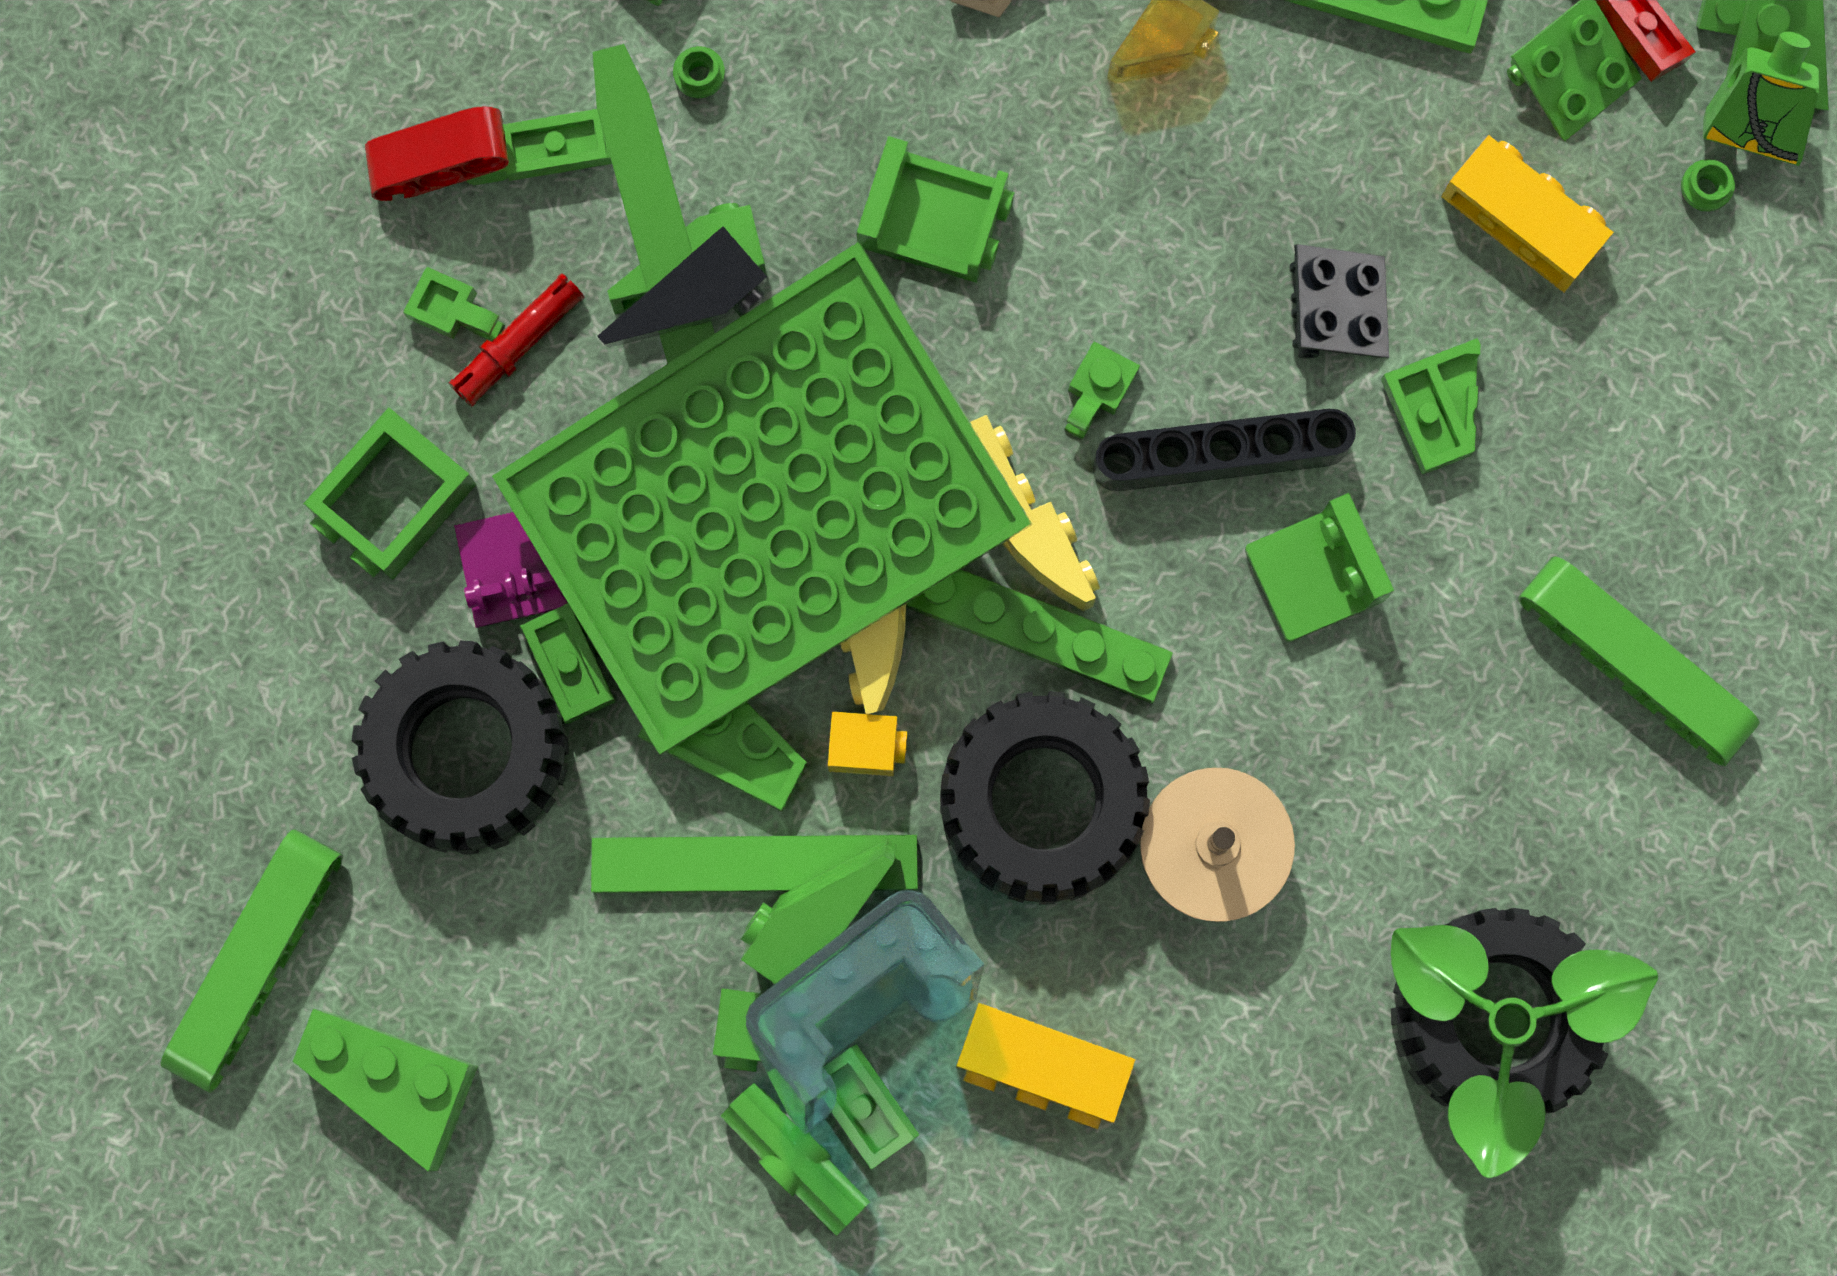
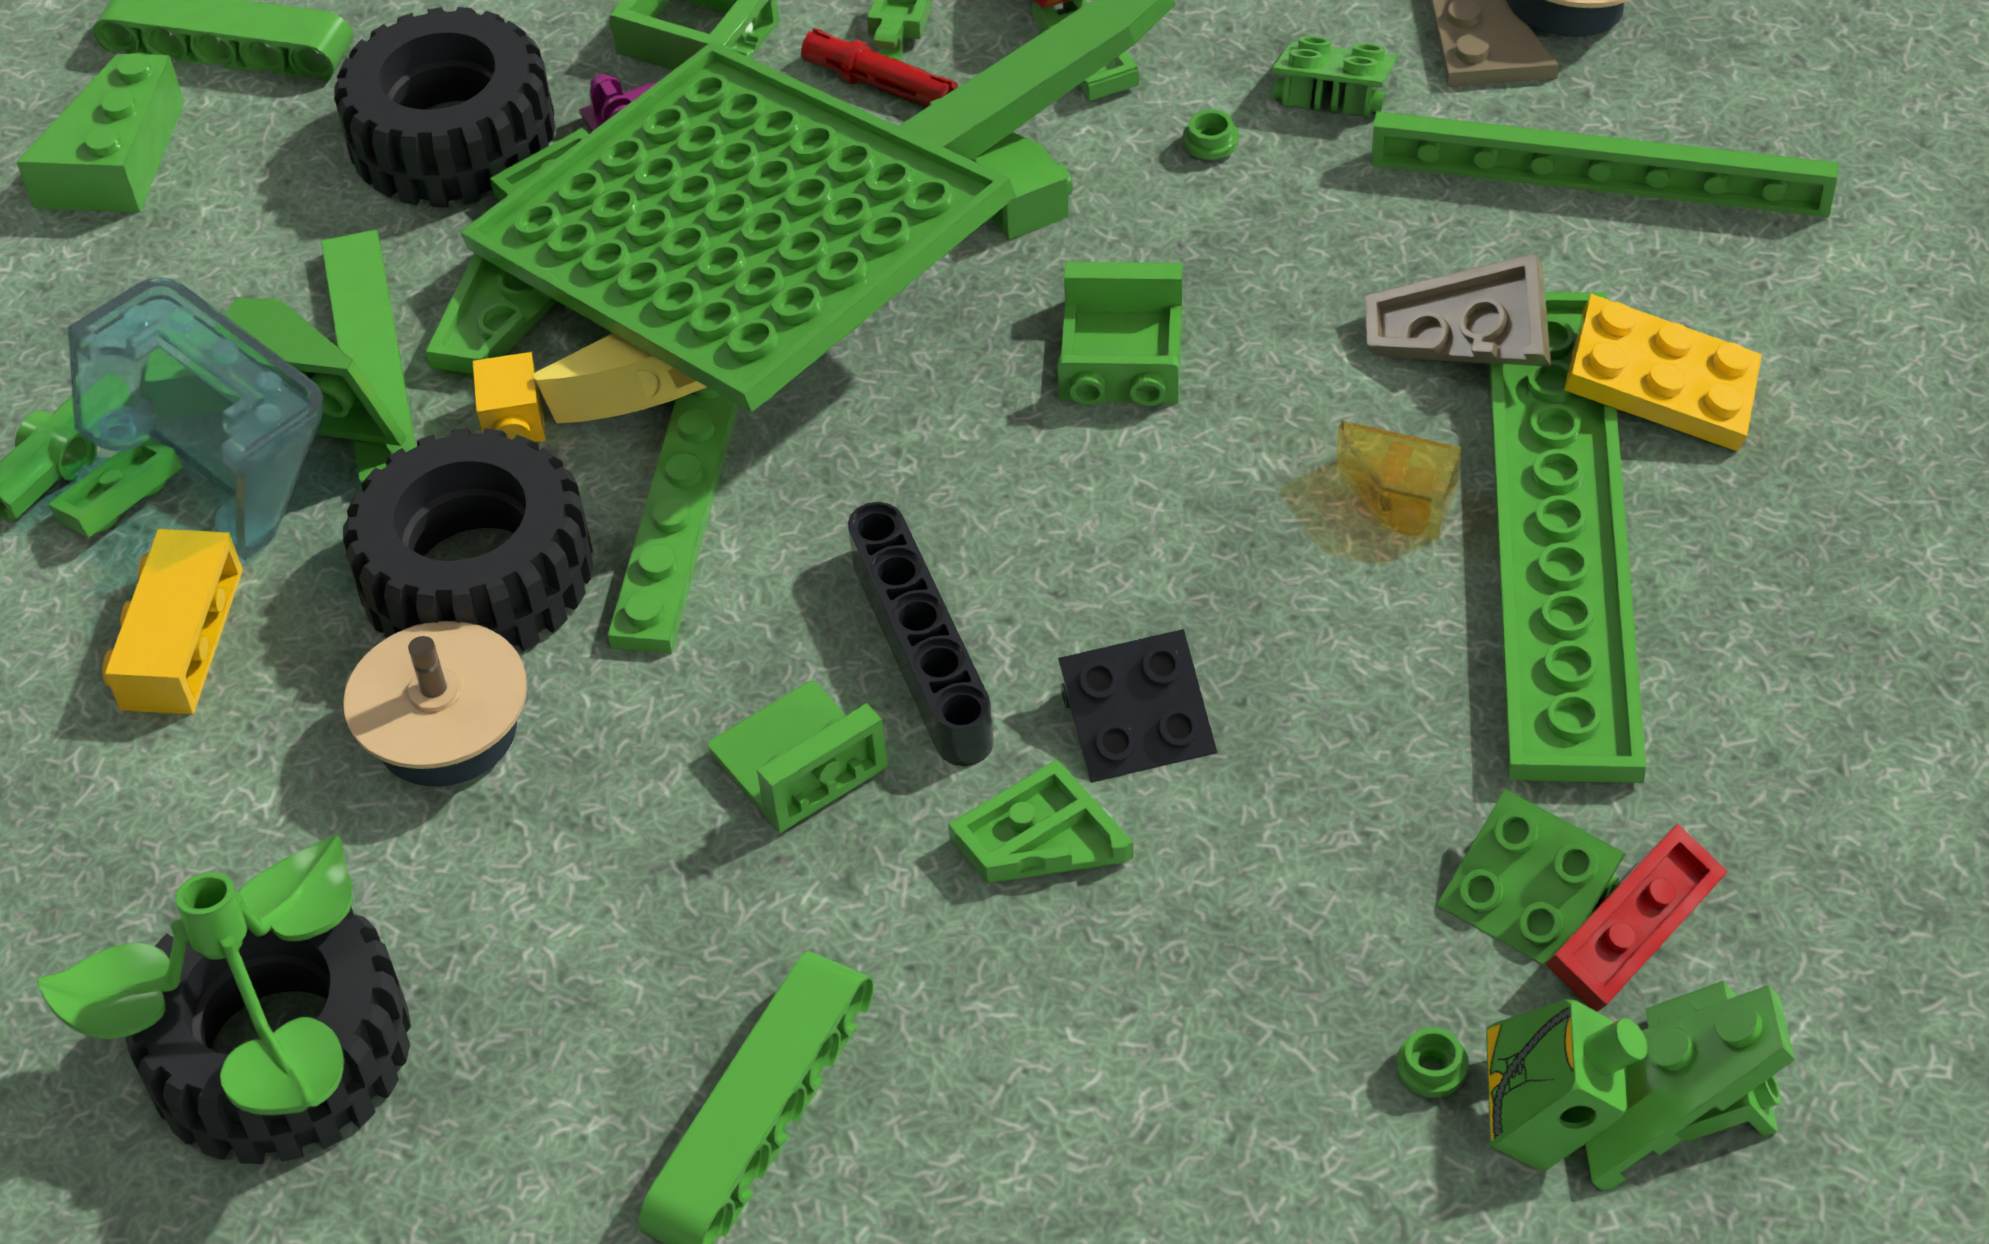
camera: 80 degrees right, 30 degrees down
black slope [597,226,767,348] -> none
light yellow slope [970,415,1100,611] -> none
bright green plate [1064,341,1140,440] -> none
yellow brick [1441,135,1614,293] -> none

